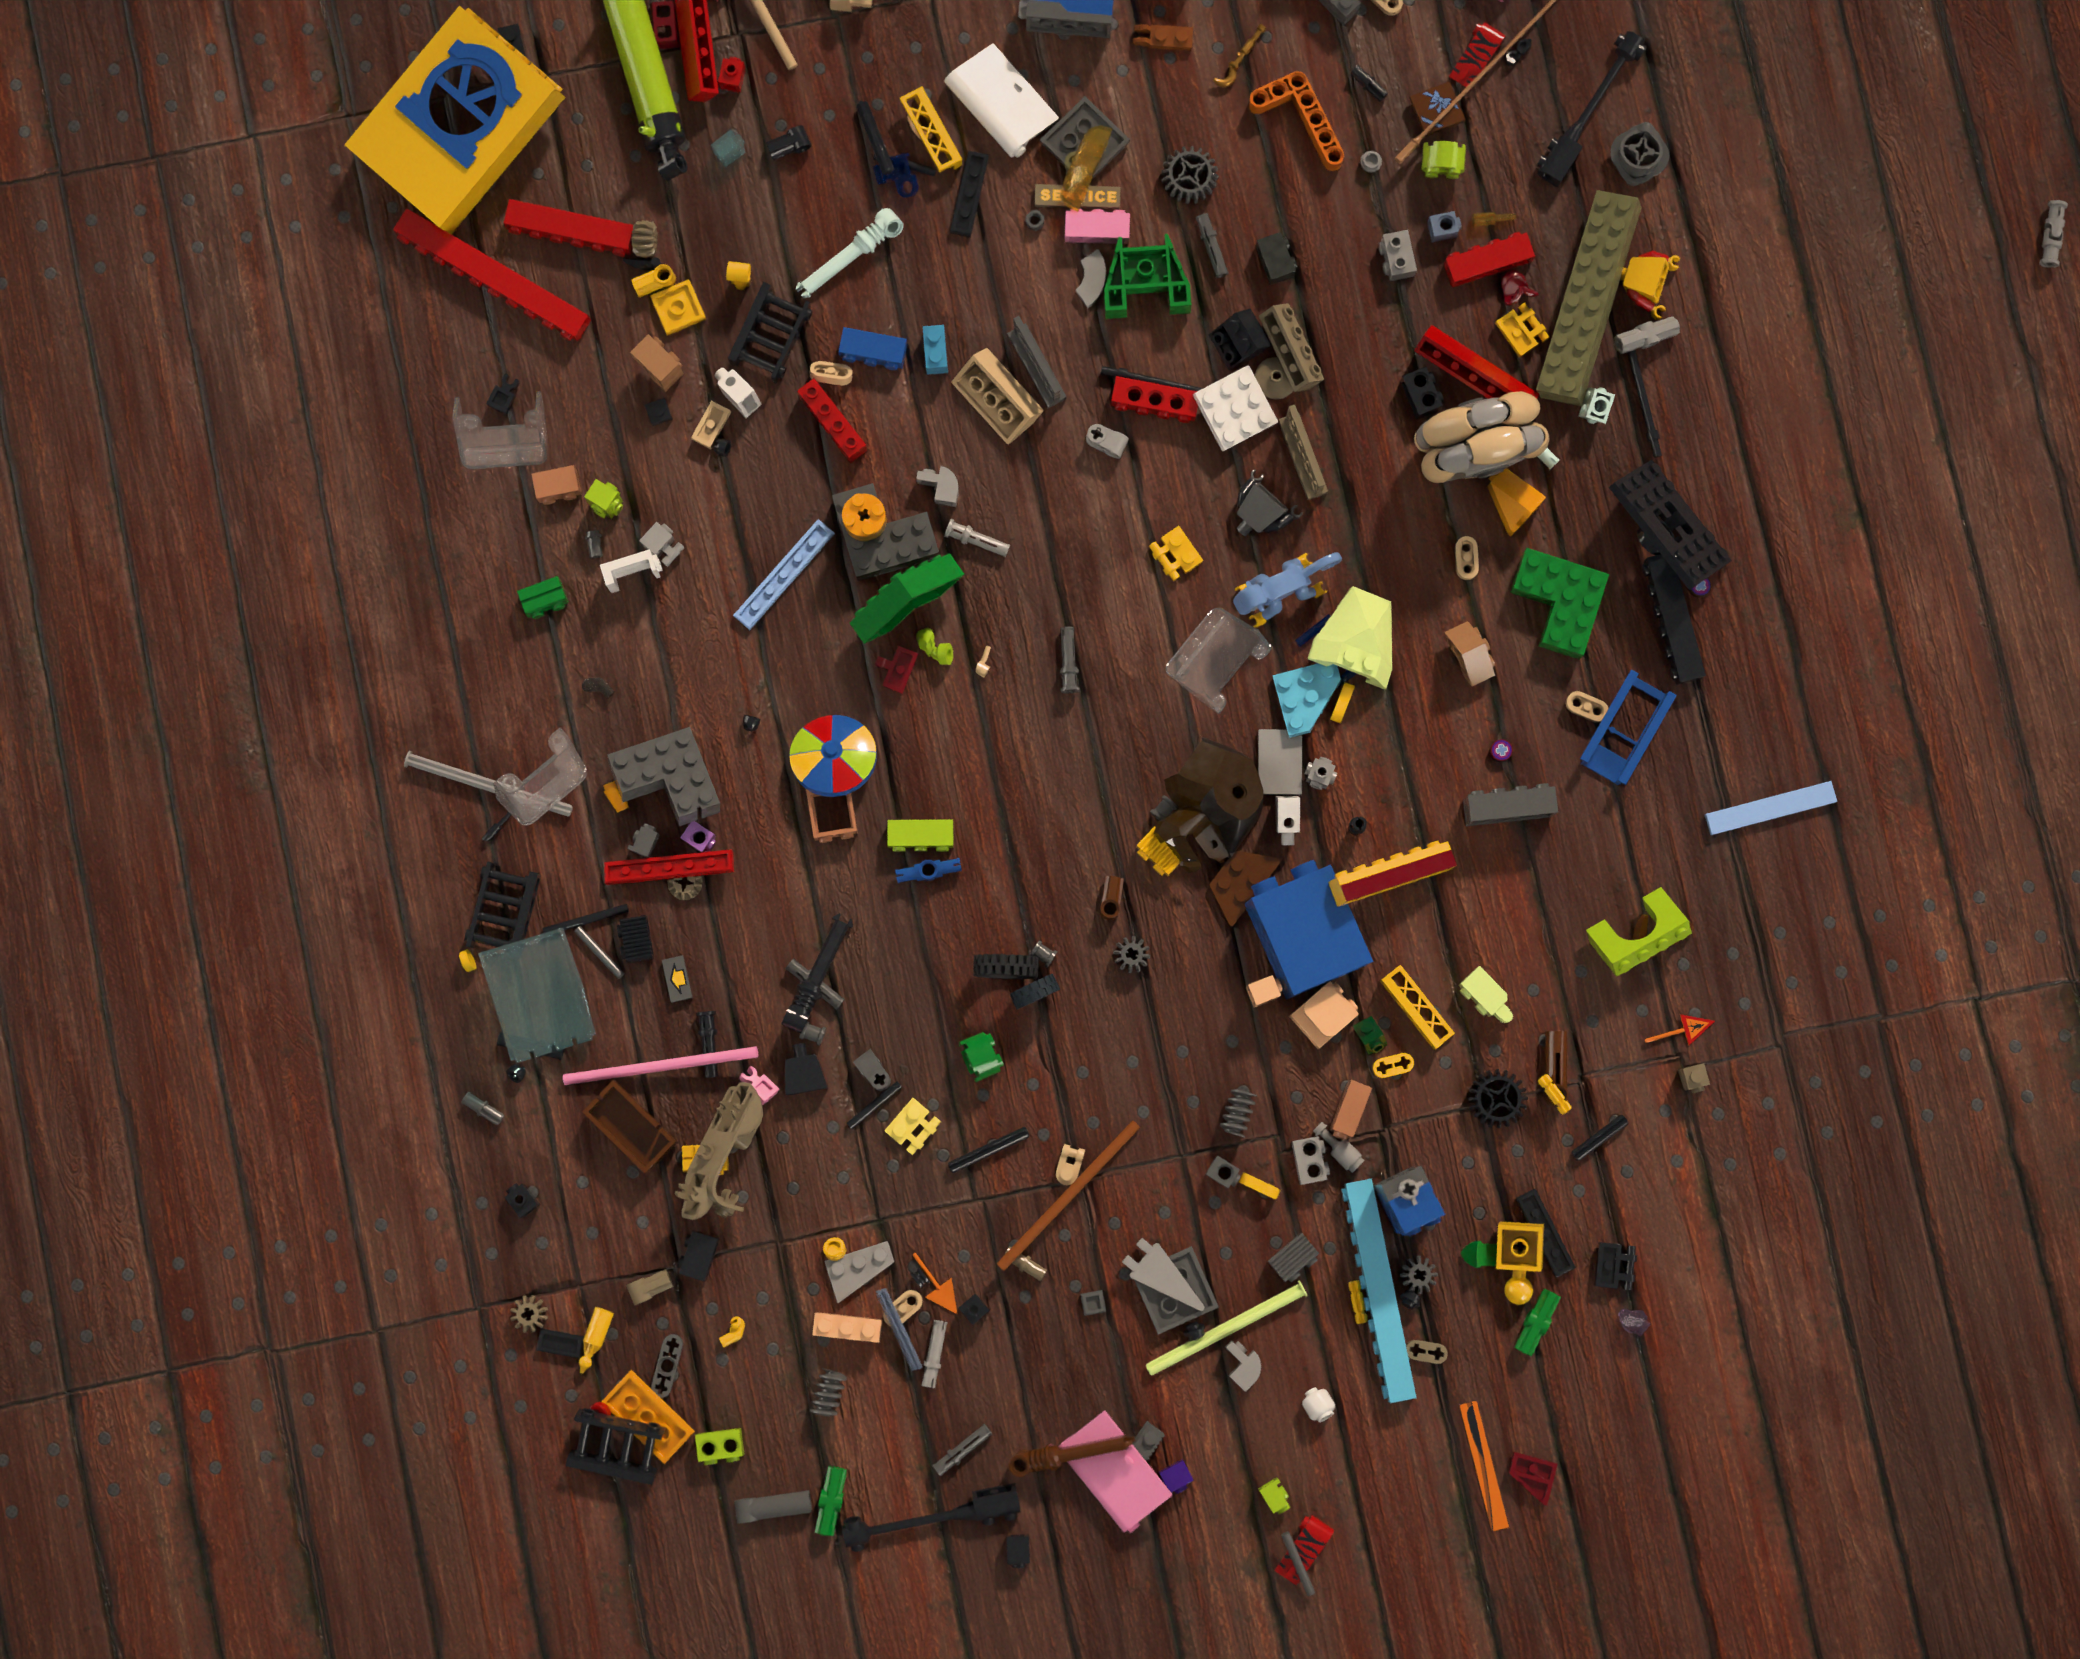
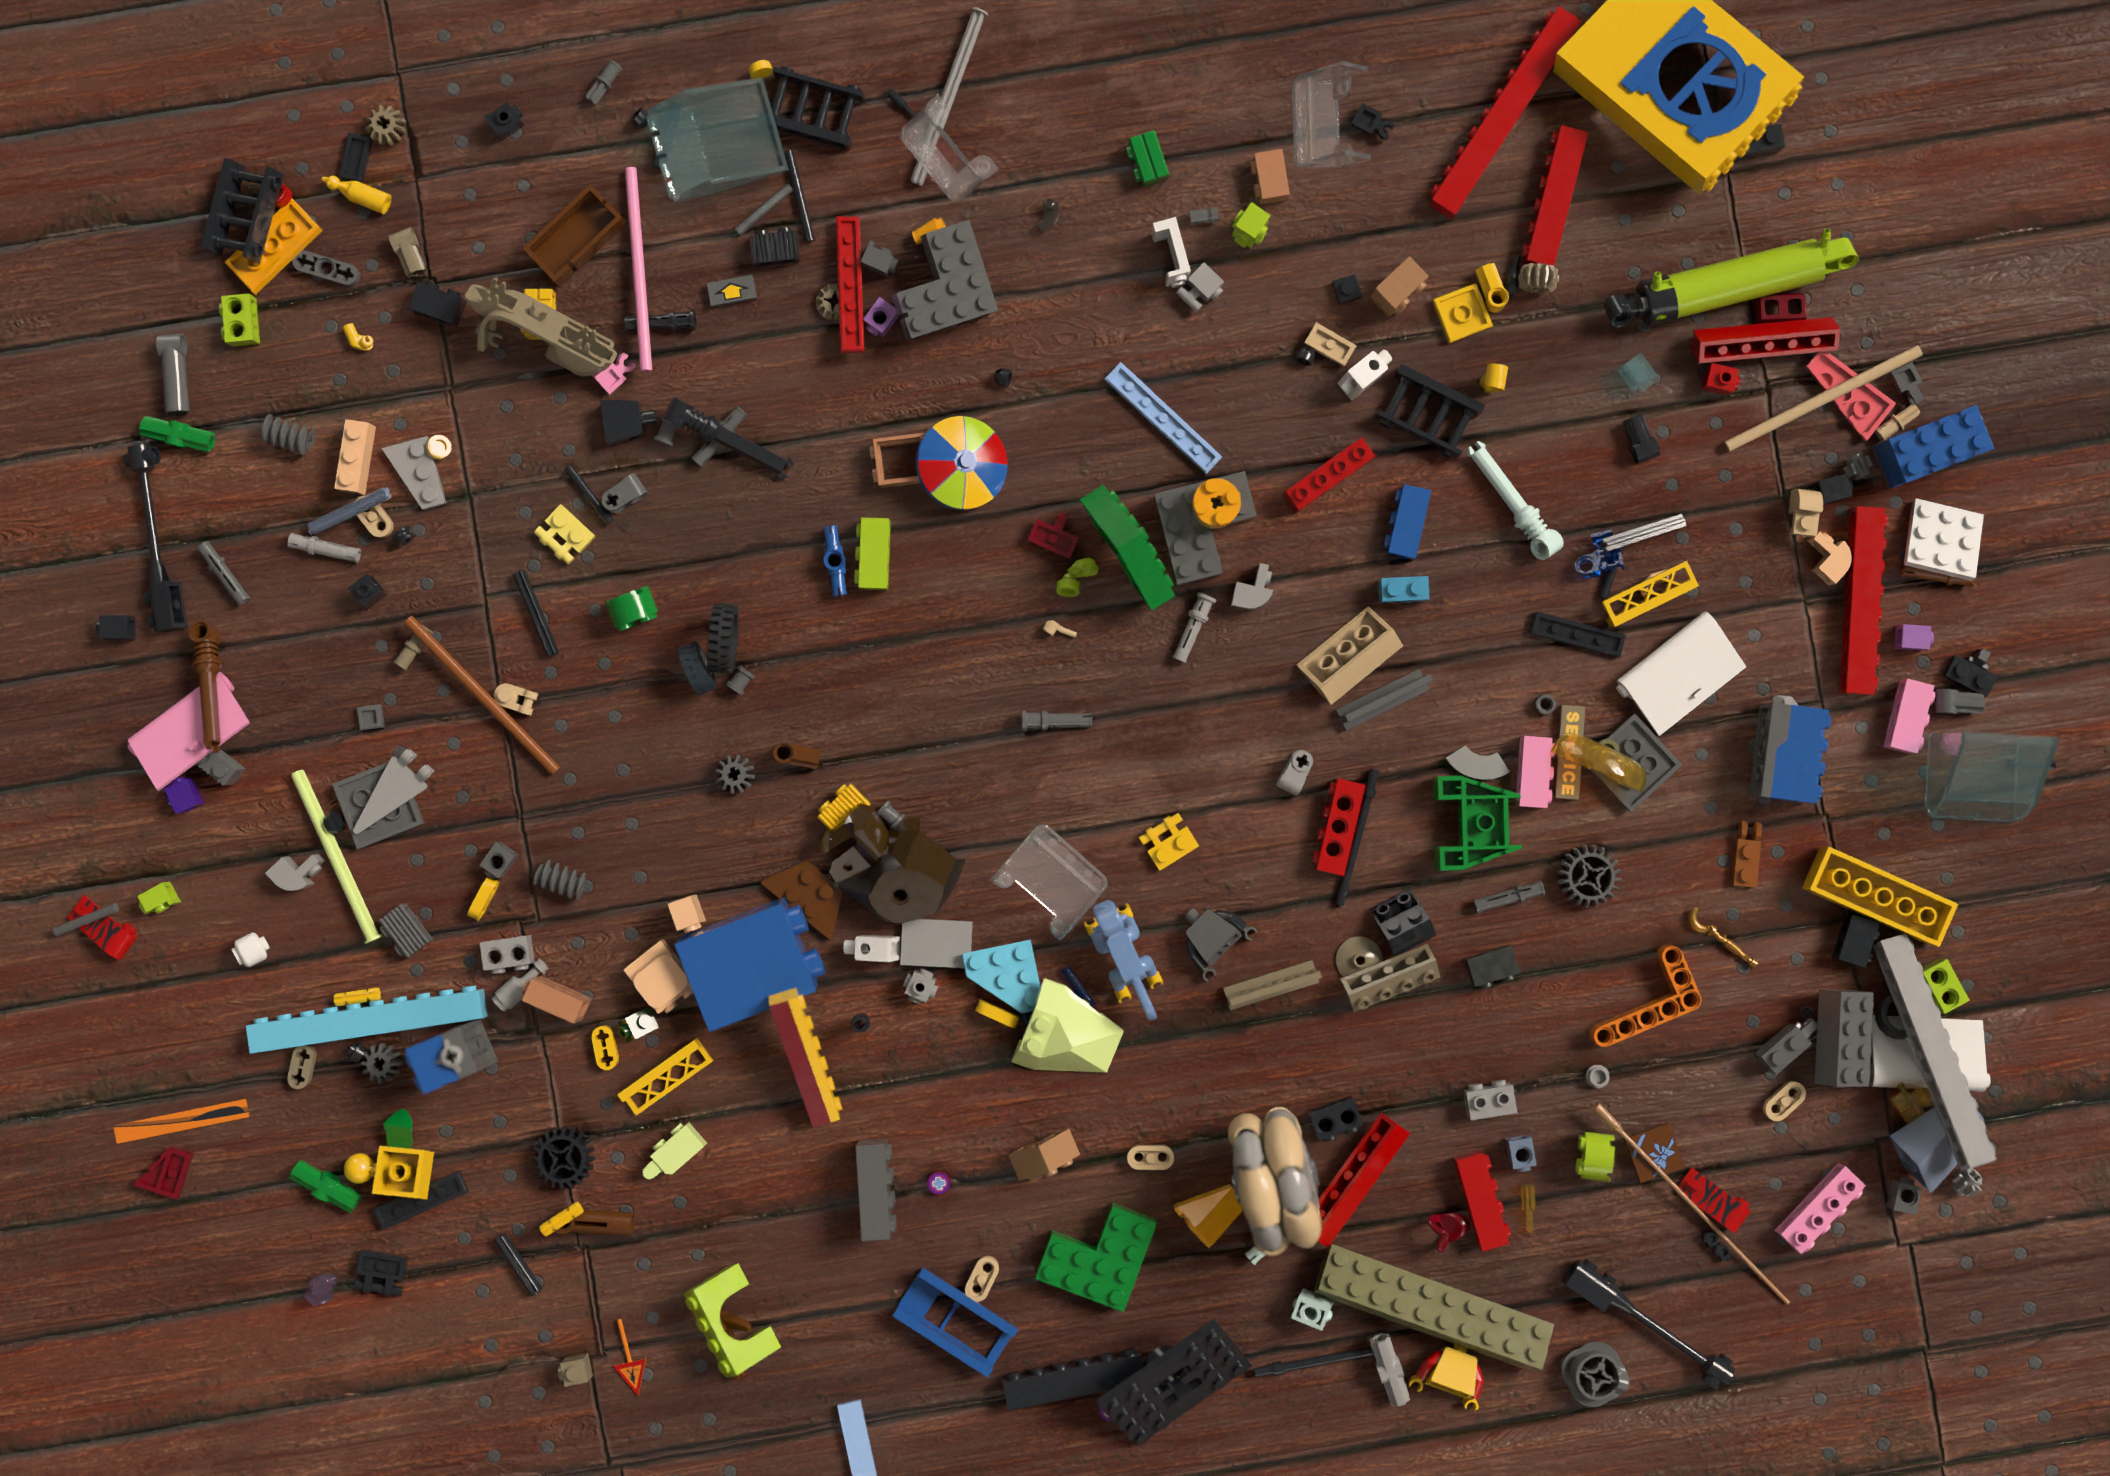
camera: 90 degrees right, 5 degrees up
tan plate [810,361,852,386] -> none
orange piece [913,1253,957,1314] -> none
white plate [1192,365,1278,452] -> none
black axle [1350,65,1388,102] -> none
yellow plate [1495,303,1549,358] -> none

